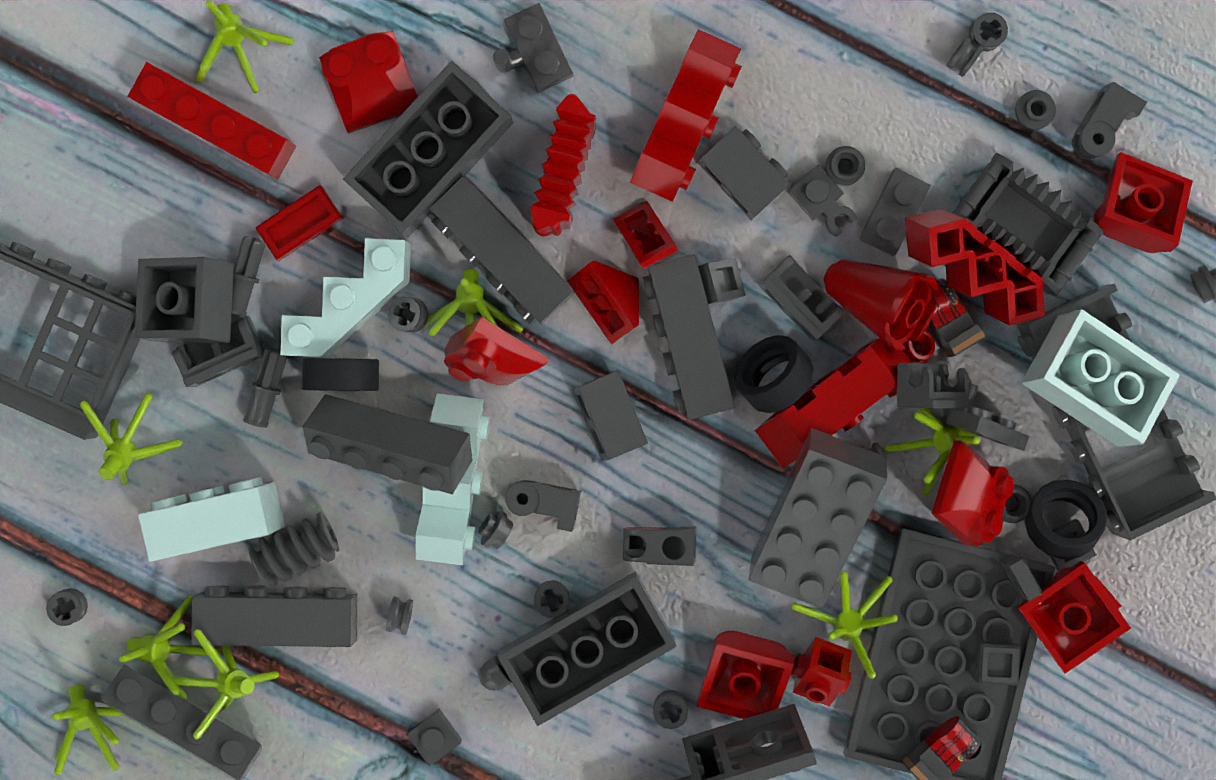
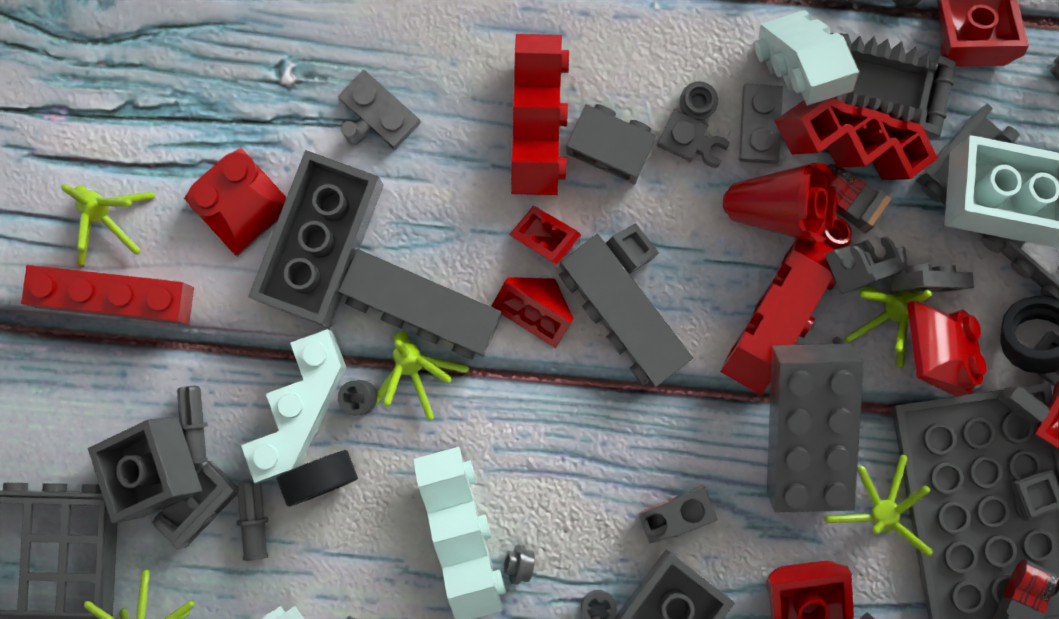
camera: 20 degrees left, 5 degrees down
red tile [255,185,344,261] -> none
dark grey brick [302,394,472,495] -> none
red slope [444,317,549,385] -> none
dark grey leg [505,480,582,532] -> none
red piece [531,94,596,237] -> none
dark grey hinge [572,371,648,461] -> none
black tyre [734,335,814,413] -> none
dark grey hinge [758,255,844,341] -> none
red brick [791,637,852,707] -> none
dark grey plate [1002,484,1032,523] -> none
none -> light aqua brick [754,10,859,106]

